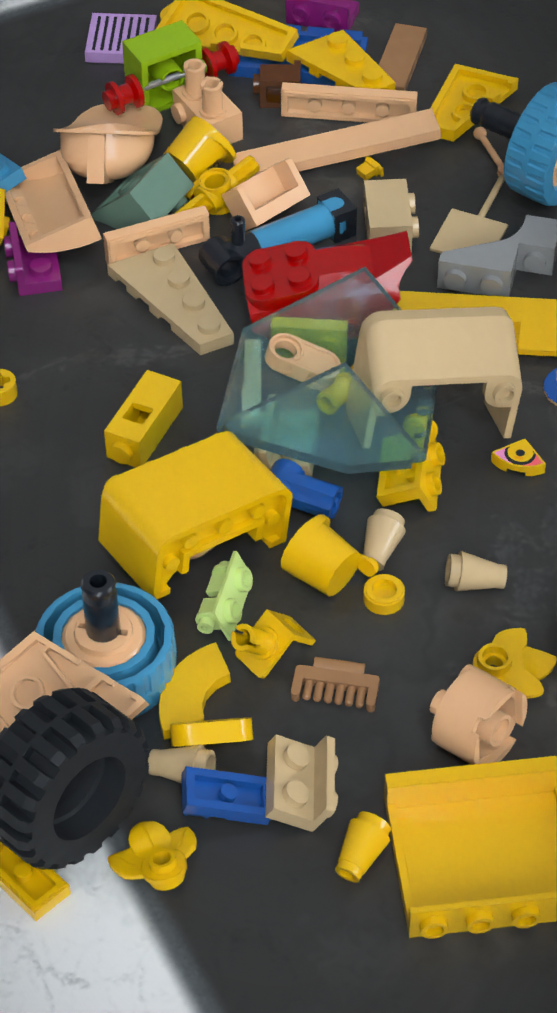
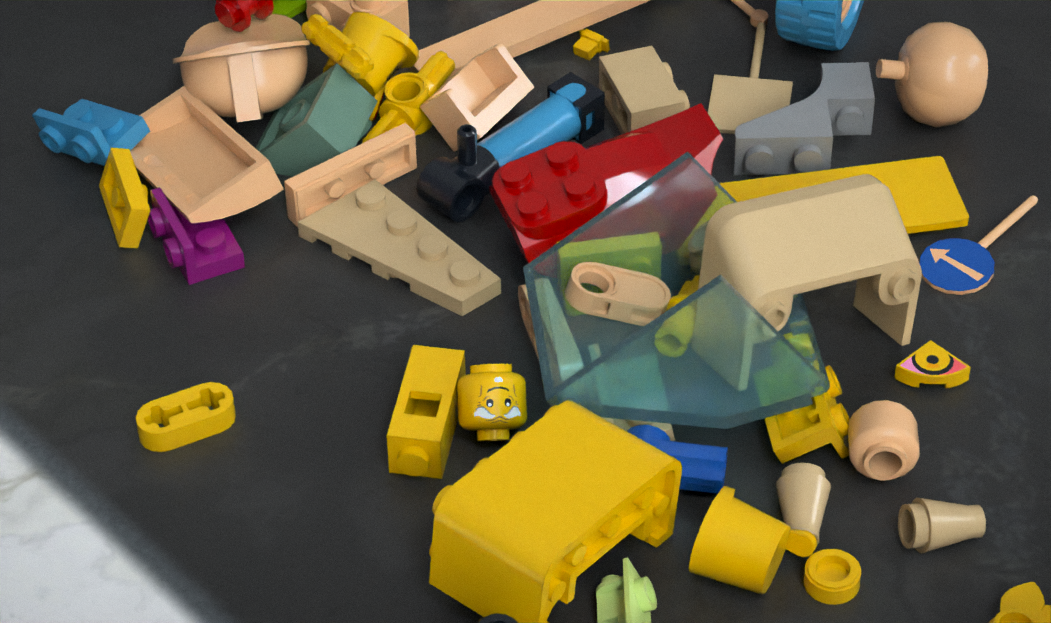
camera: 15 degrees left, 5 degrees down
none -> yellow axle [301,14,374,79]
none -> yellow head [457,364,527,441]
none -> light nougat head [848,400,920,481]

